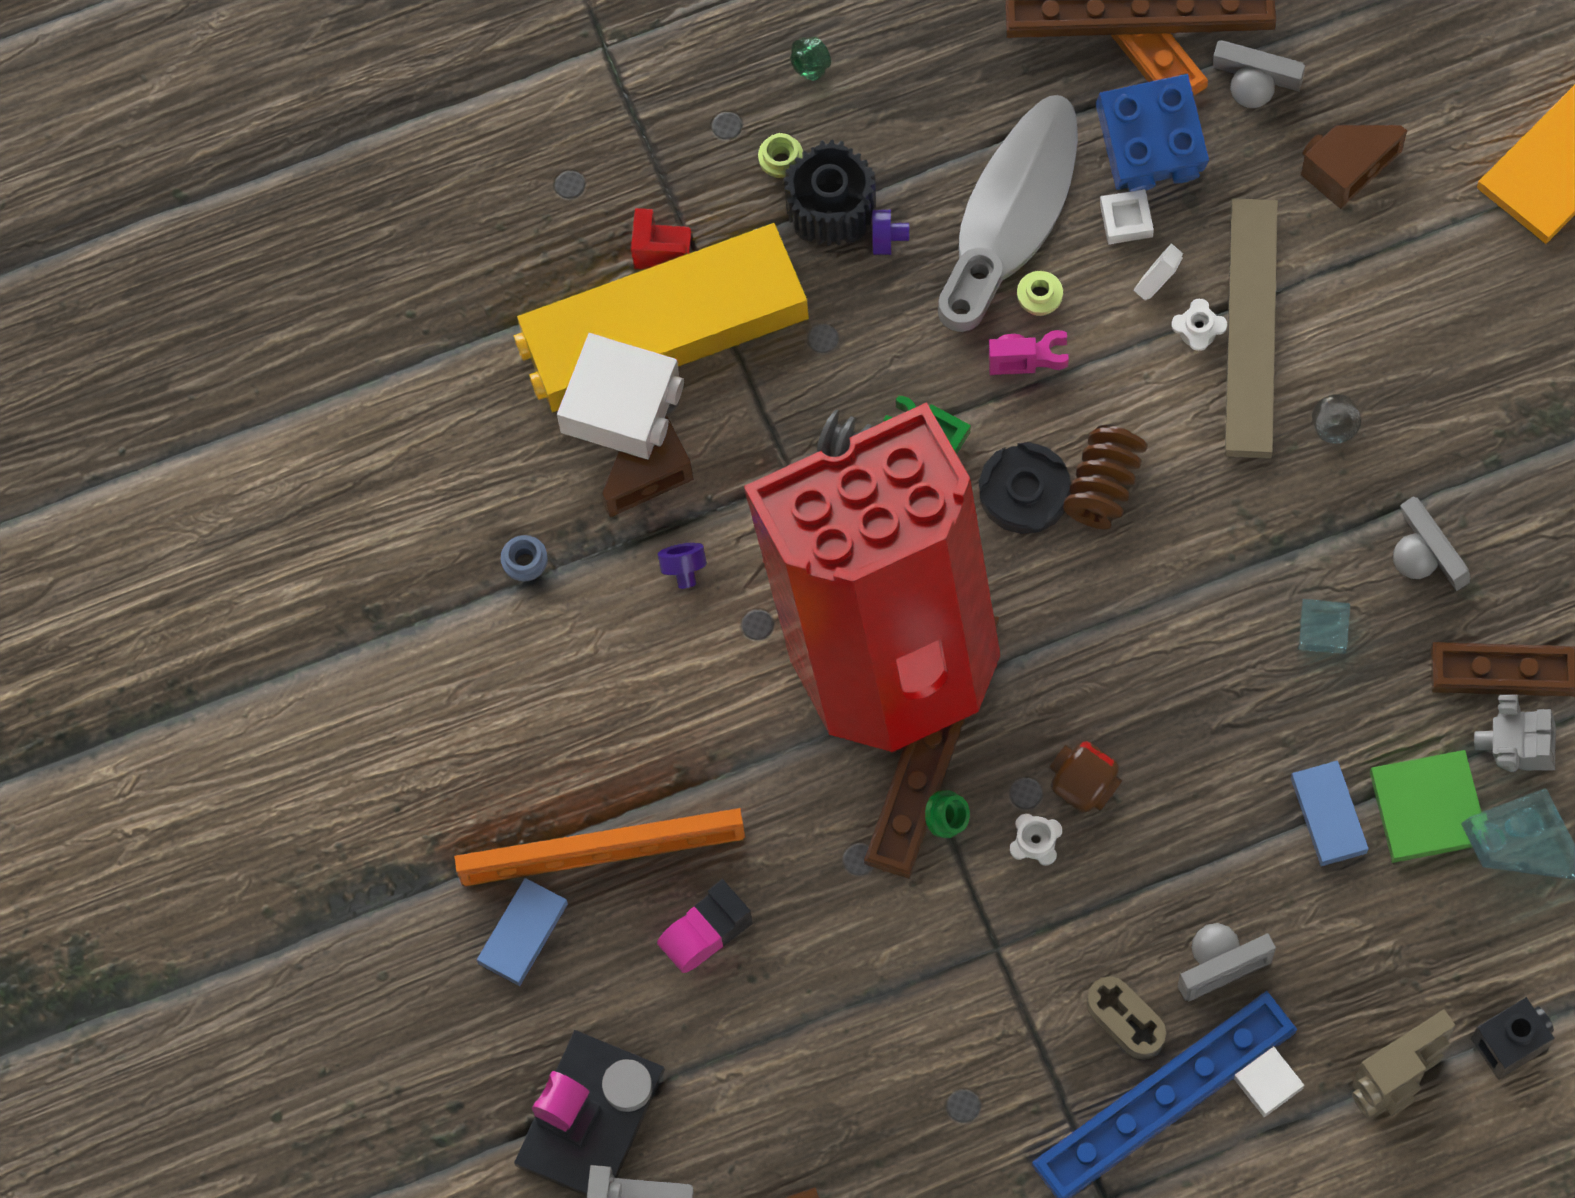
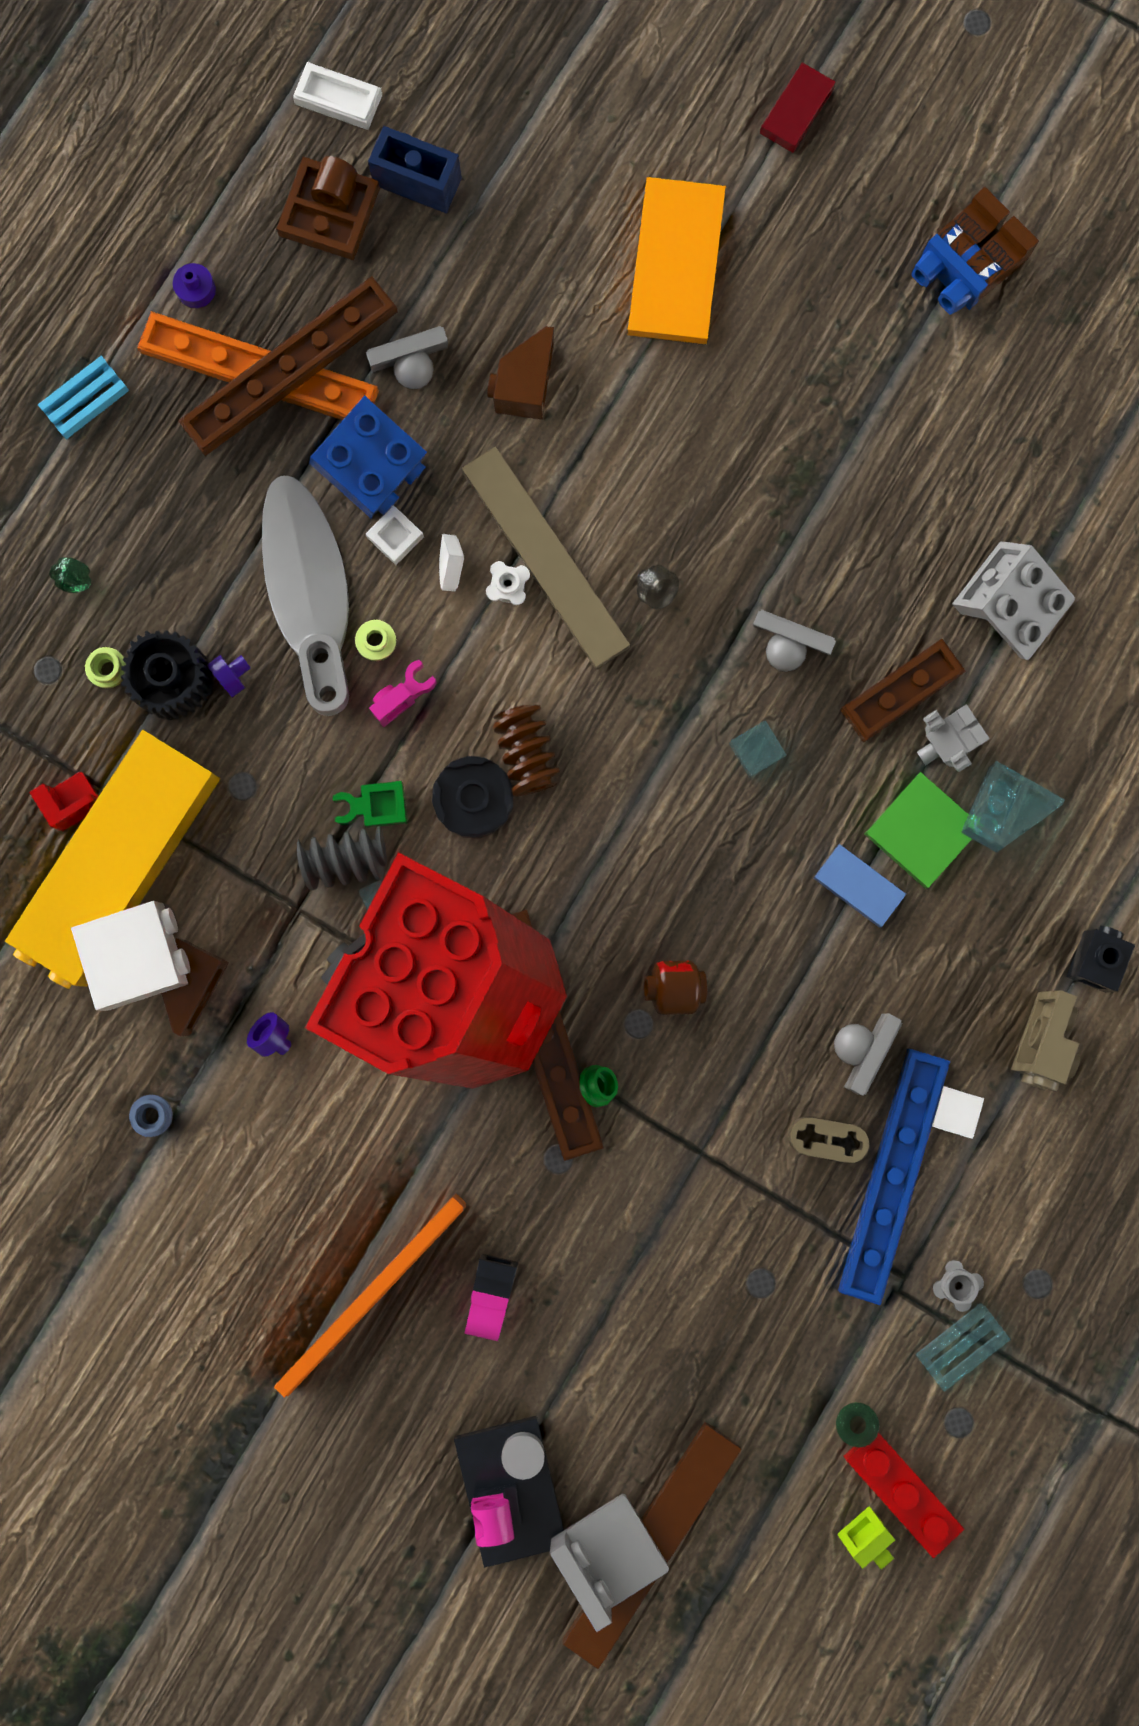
camera: 40 degrees left, 15 degrees up
medium blue tile [477,878,568,986] -> none
white plate [1010,814,1062,866] -> none

